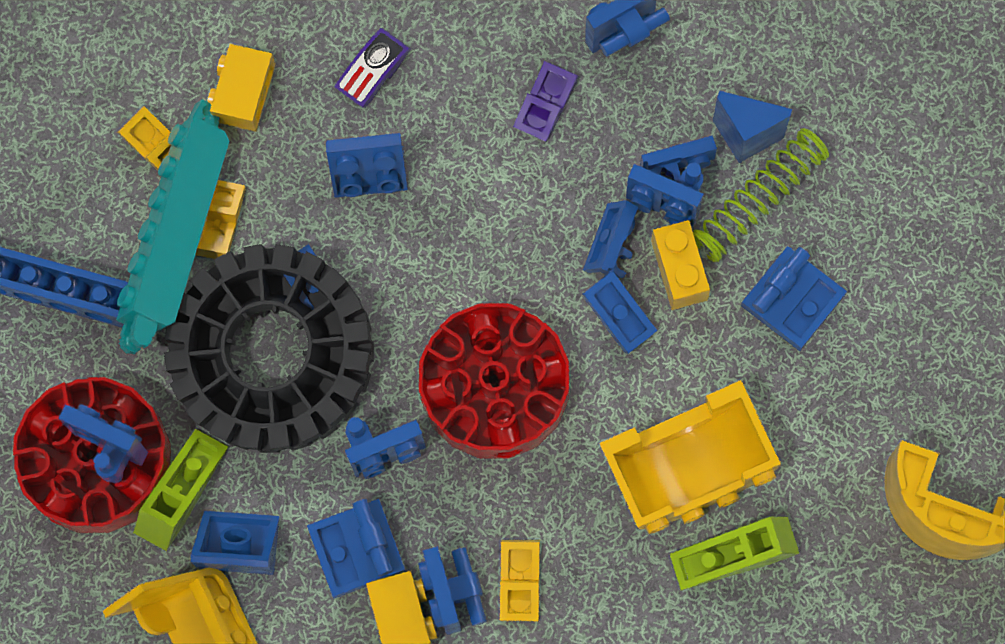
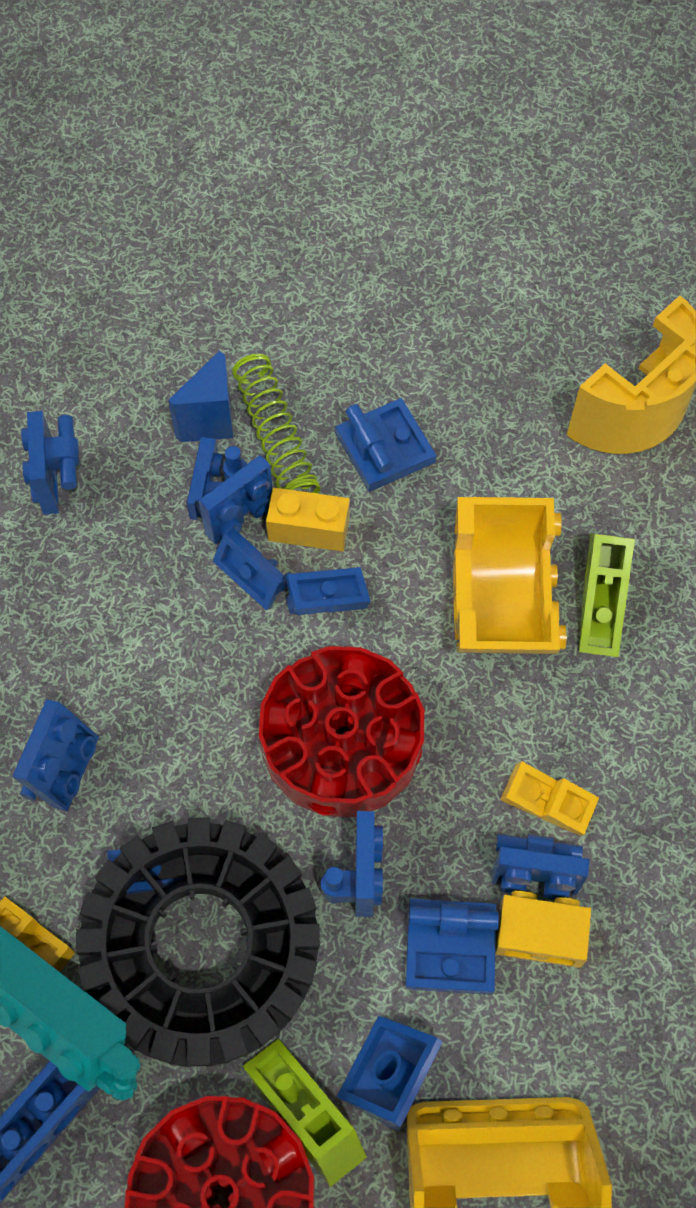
camera: 70 degrees left, 10 degrees down
blue plate [59,404,148,483] -> none
dark purple slope [513,61,579,142] -> none

